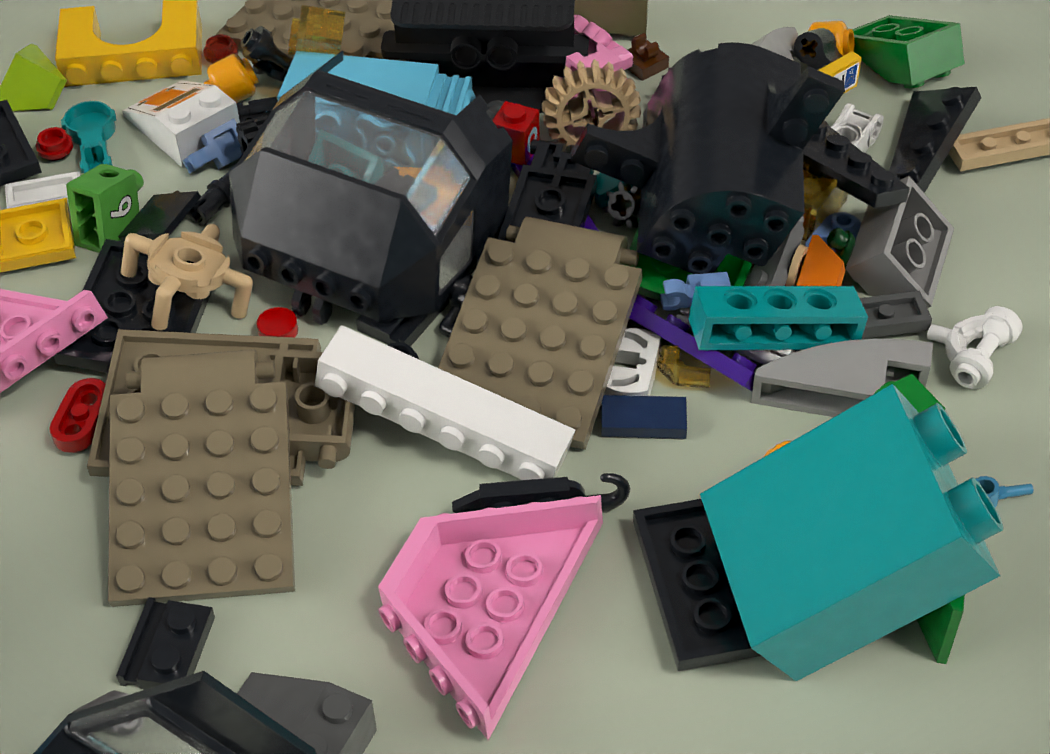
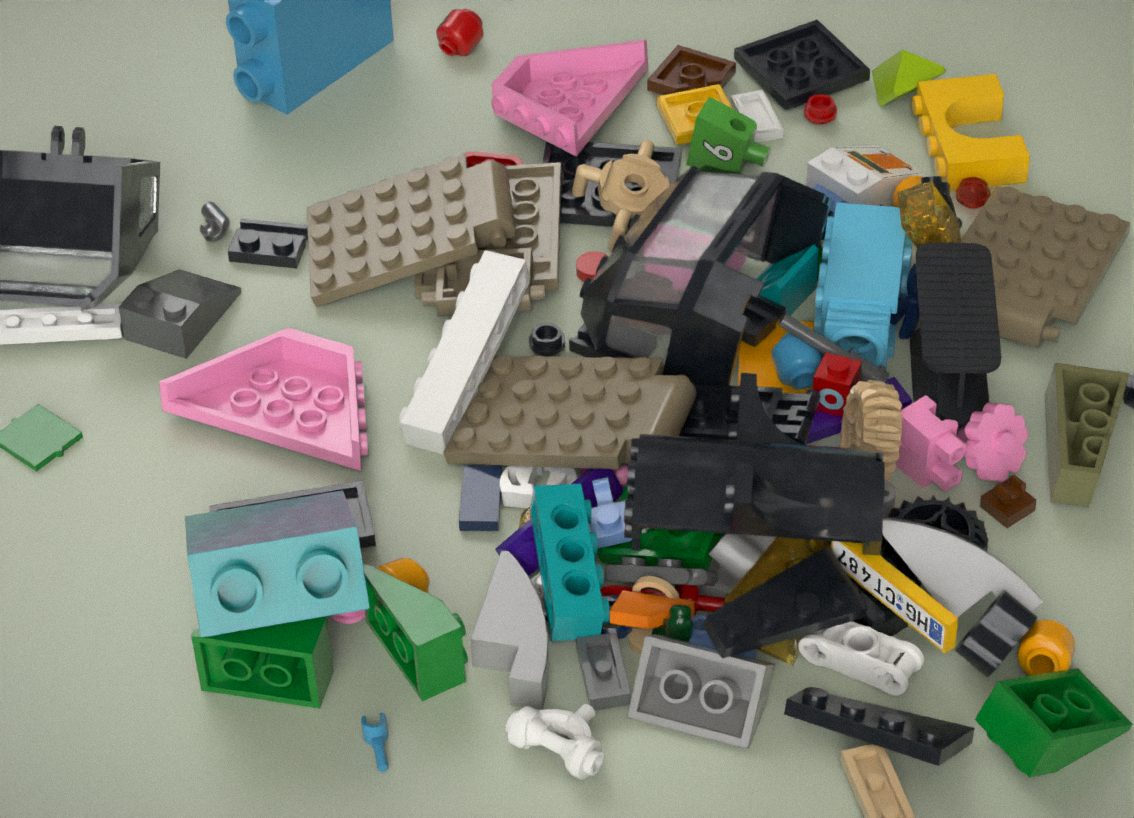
camera: 90 degrees right, 5 degrees down
teal piece [61,101,117,173] -> none
black plate [452,473,631,513] -> none

